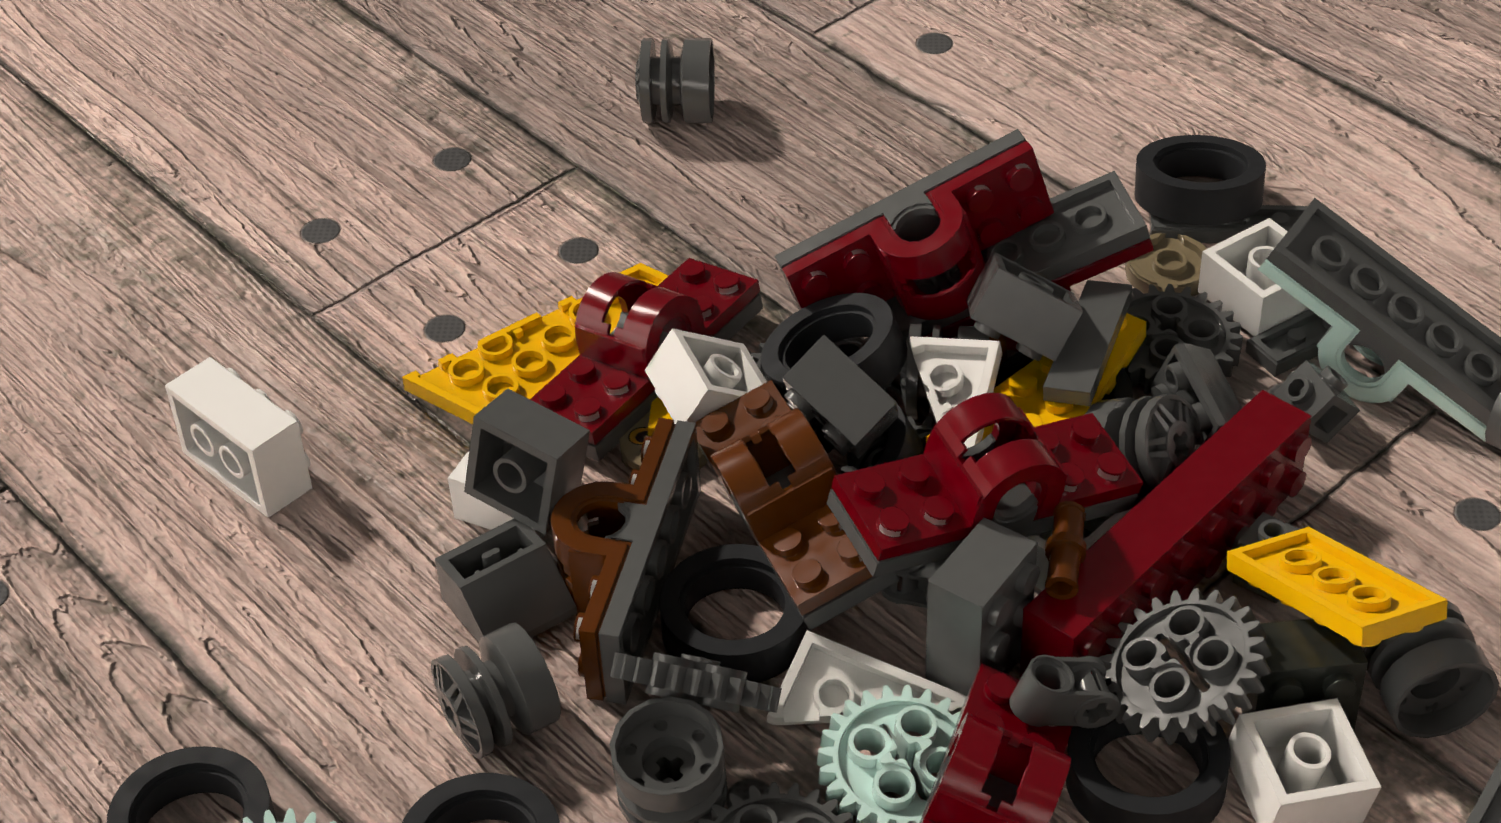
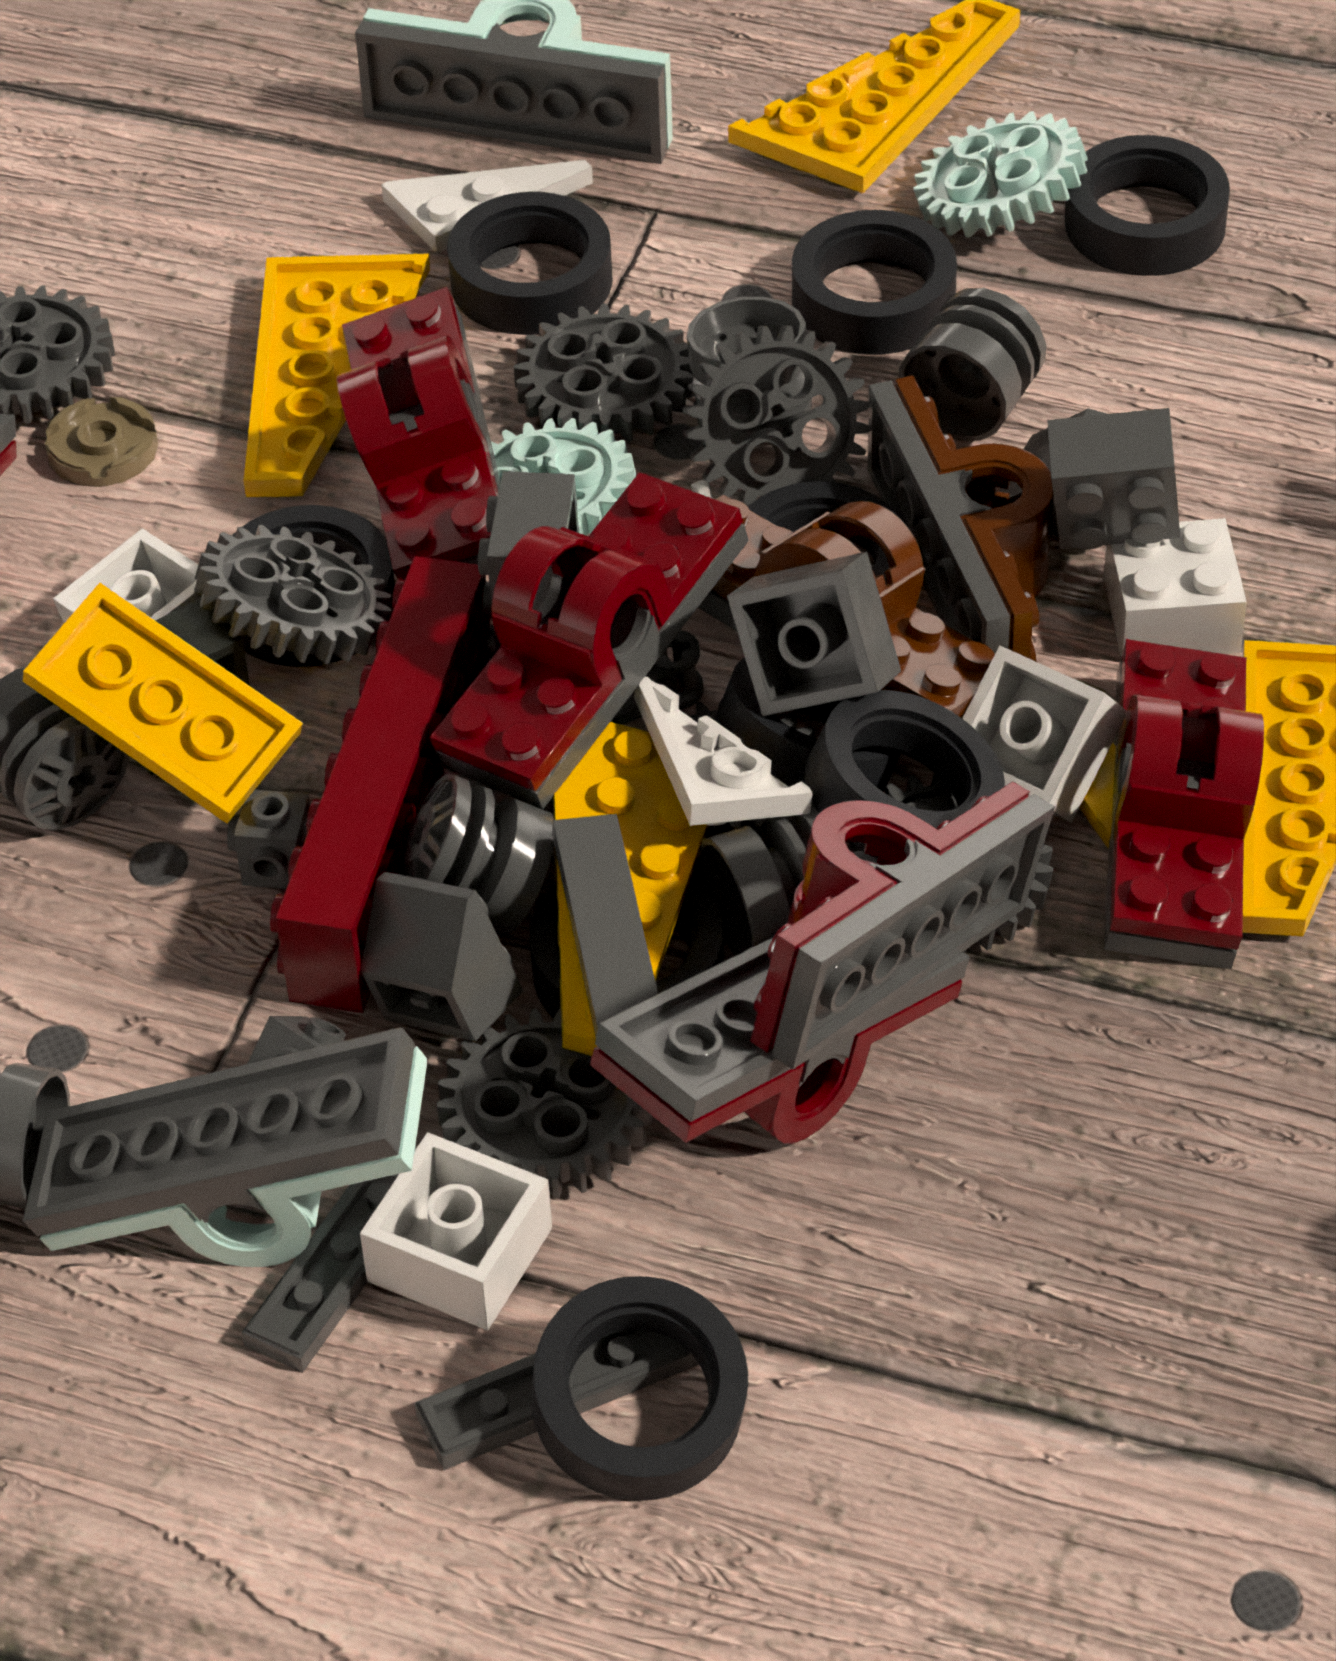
camera: 150 degrees right, 5 degrees up
dark grey brick [966,251,1083,361] -> none
dark grey piece [1009,655,1121,729] -> none
reddish brown pin [1045,501,1087,600] -> none
dark tan tile [1125,233,1207,296] -> none

